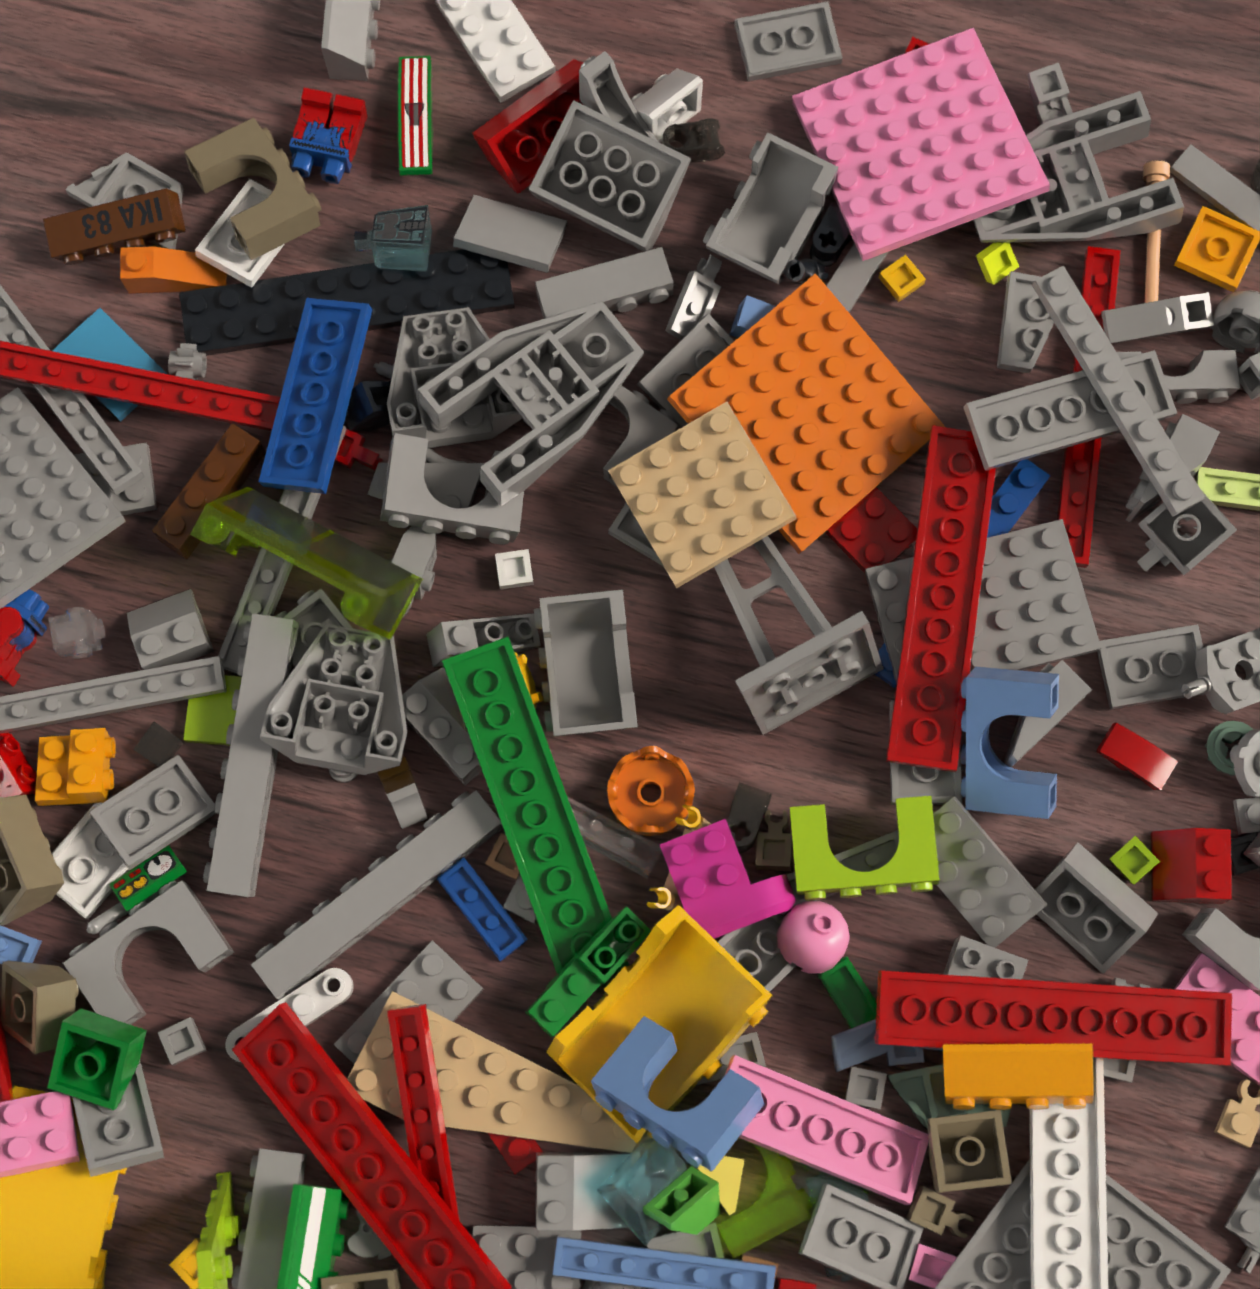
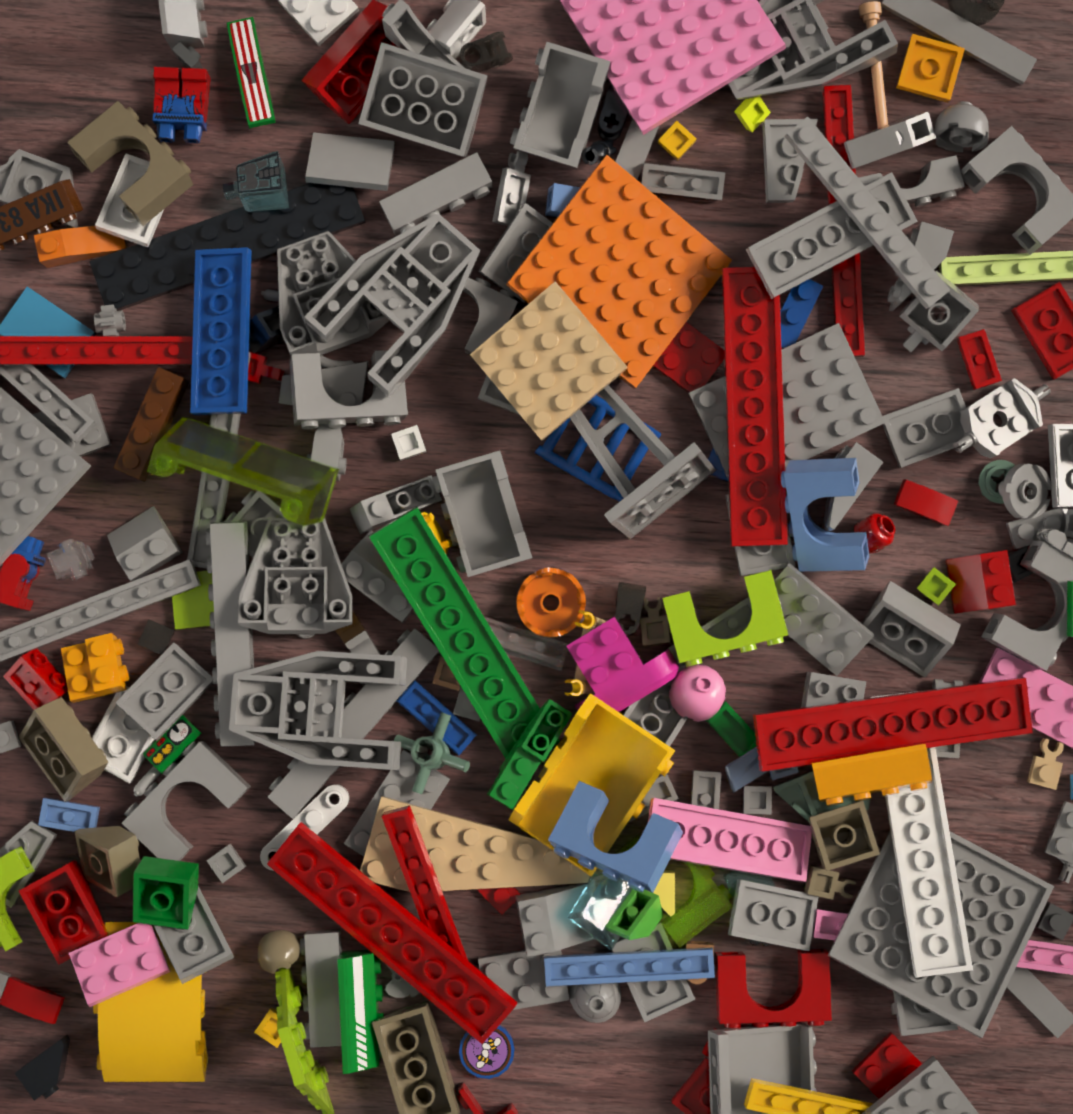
camera: 15 degrees left, 10 degrees up
none -> dark grey plate [172,41,203,69]
none -> light grey wedge [229,651,407,770]
none -> dark tan hair [257,930,300,974]
none -> sand green bar [394,712,470,794]
none -> blue bar [535,395,661,502]
none -> light grey plate [641,163,725,200]
none -> light grey plate [691,770,721,809]
none -> red head [853,513,895,554]
none -> red plate [957,329,1002,390]

